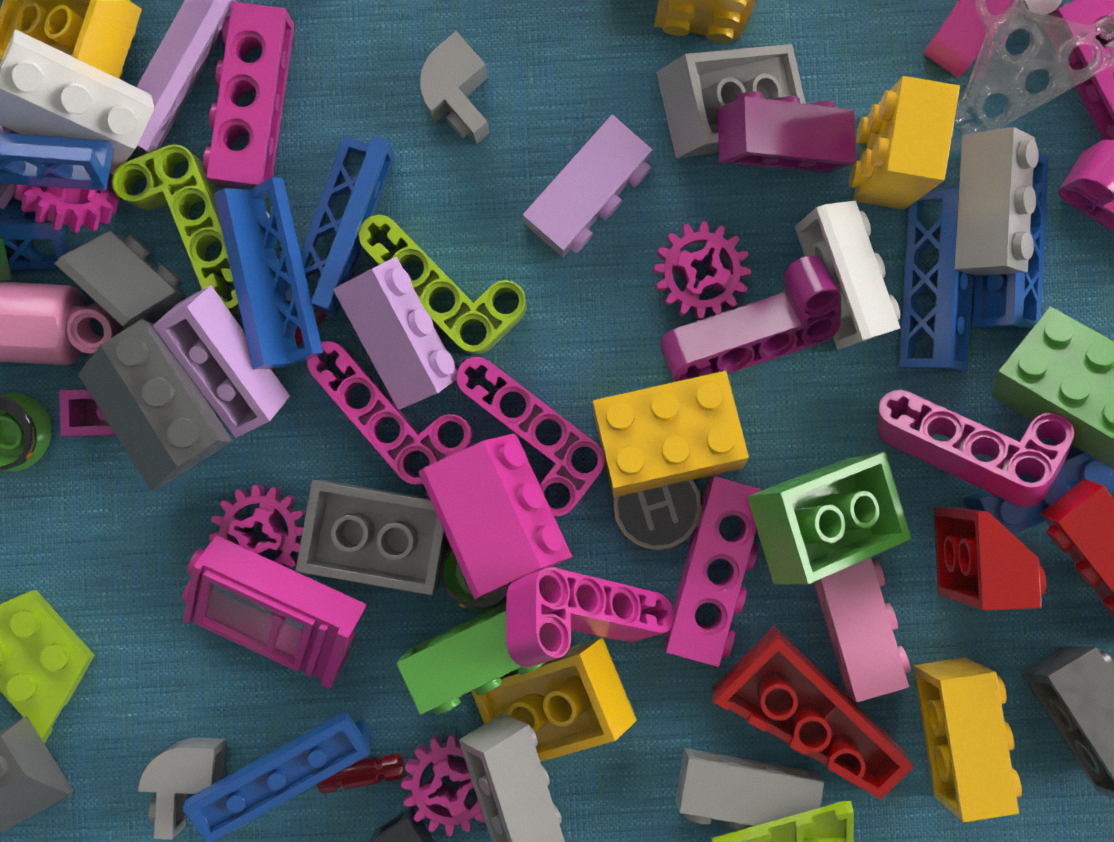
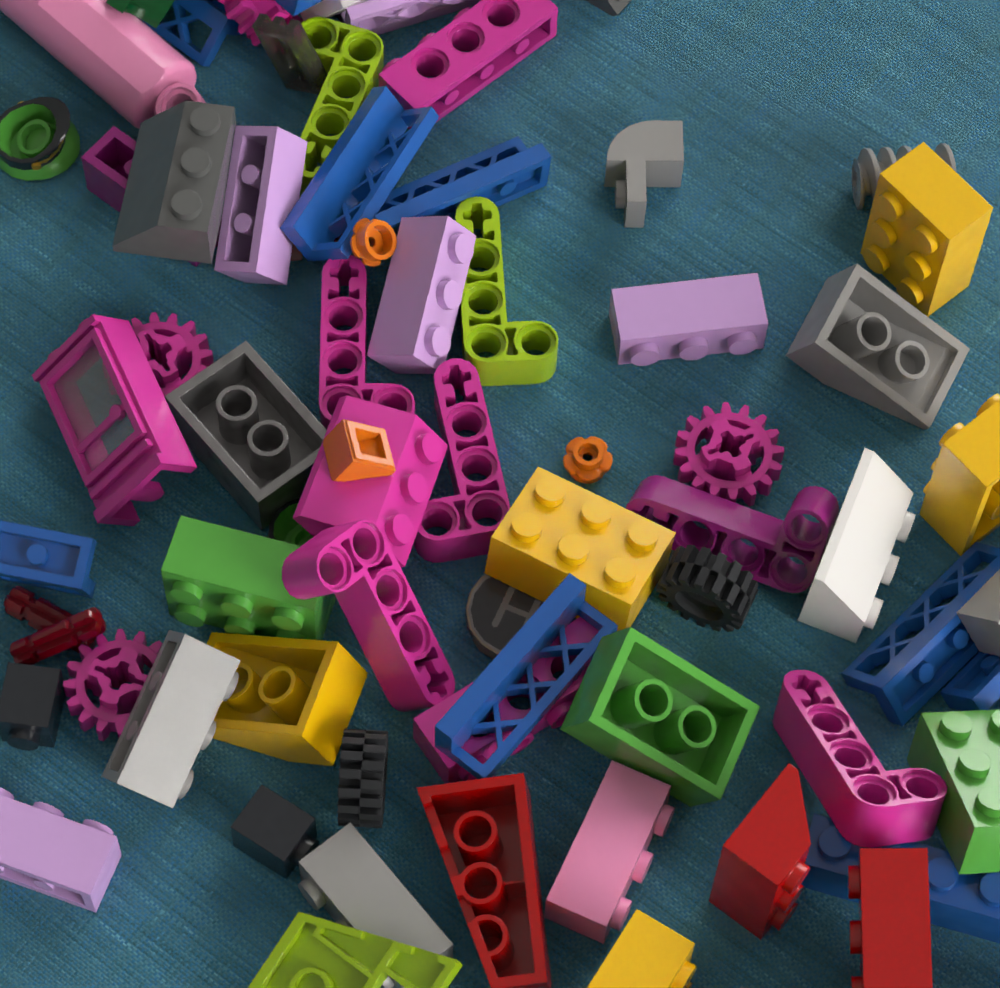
camera: 40 degrees right, 25 degrees down
dark grey slope [55,231,188,328] -> none
magenta brick [717,91,857,173] -> none
none -> dark red axle [9,607,106,665]
none -> black brick [230,785,319,880]
none -> clear smoke tile [252,13,328,95]
none -> orange slope [323,419,396,482]
none -> black tyre [337,728,388,828]
none -> orange plate [350,218,397,267]
none -> blue fence [435,573,618,779]
none -> orange plate [563,436,613,484]
none -> black tyre [656,545,759,632]

